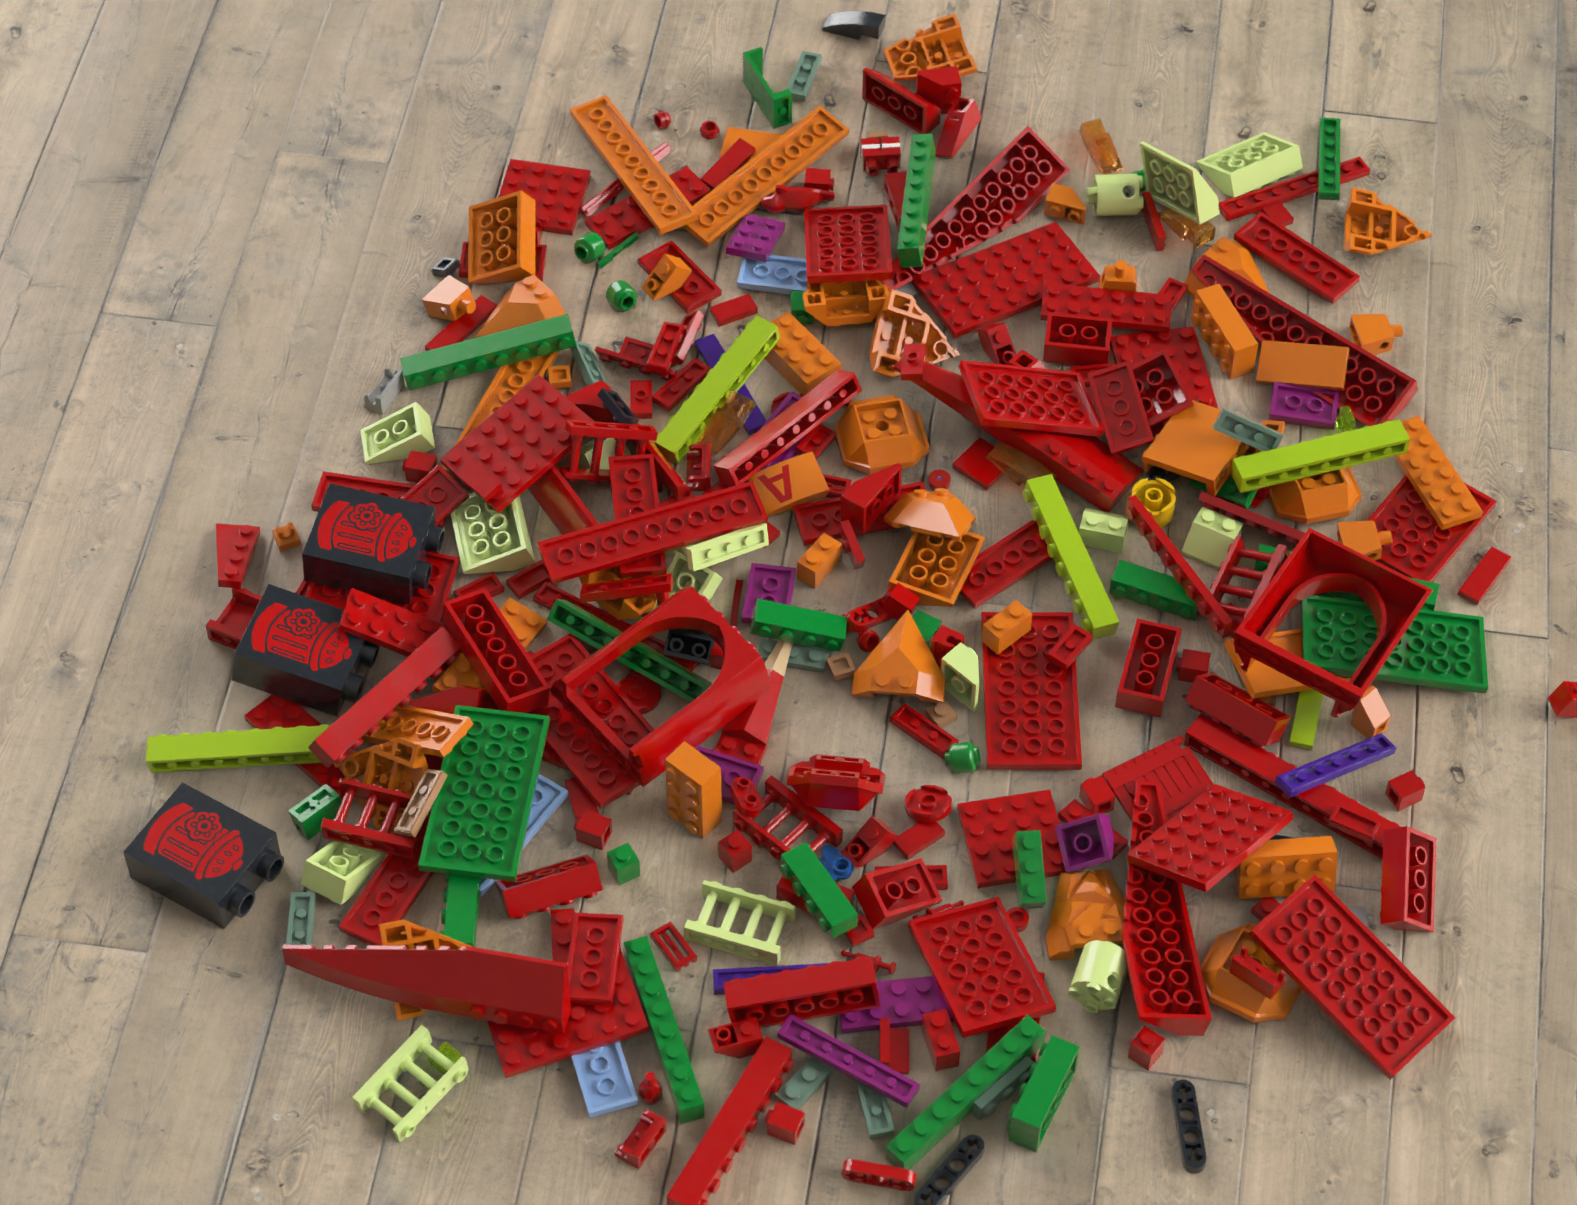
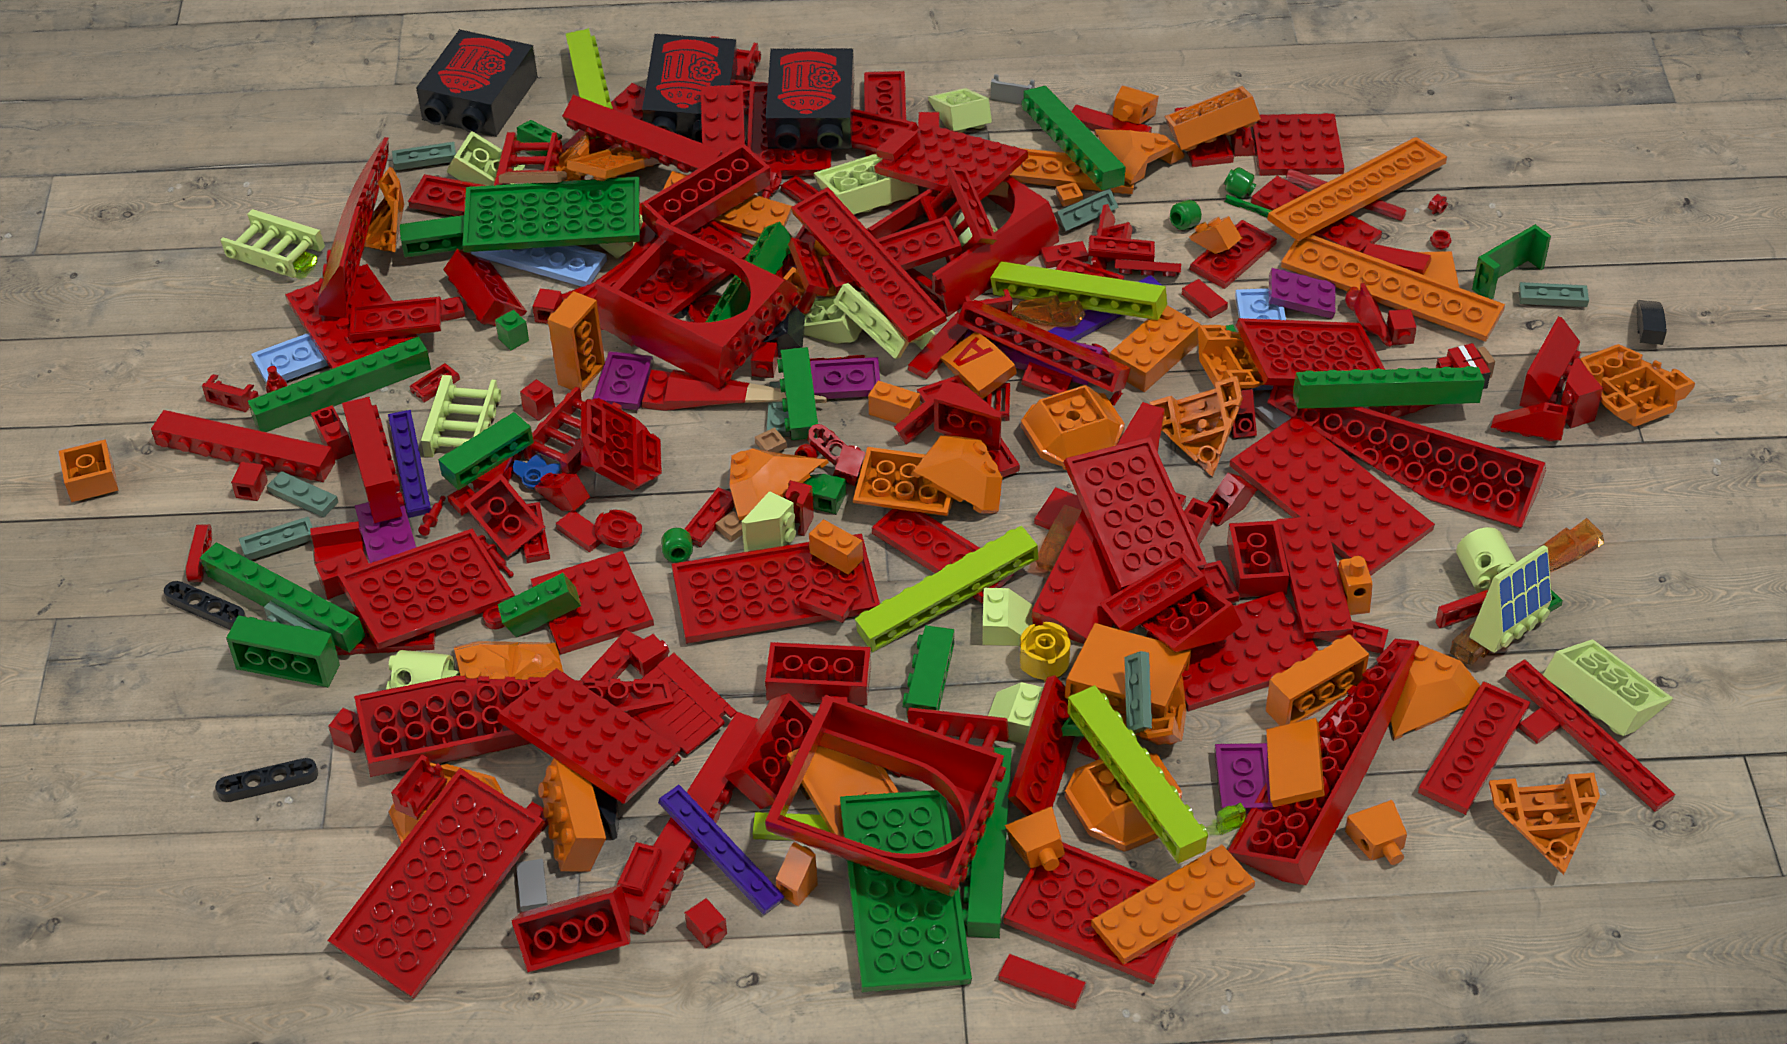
camera: 80 degrees right, 5 degrees down
red wing [216,523,260,589] -> none
red slope [408,685,486,714] -> none
black tile [431,257,461,278] -> none
black plate [597,388,639,424] -> none
red plate [729,777,763,817] -> none
magenta plate [777,1014,920,1108] -> none
red plate [900,344,927,381] -> none
red tile [928,469,951,490] -> none
orange slope [1044,183,1087,225] -> none
magenta slope [1055,813,1114,873] -> none
red plate [1125,495,1233,639] -> none
green tile [1318,118,1340,201] -> none

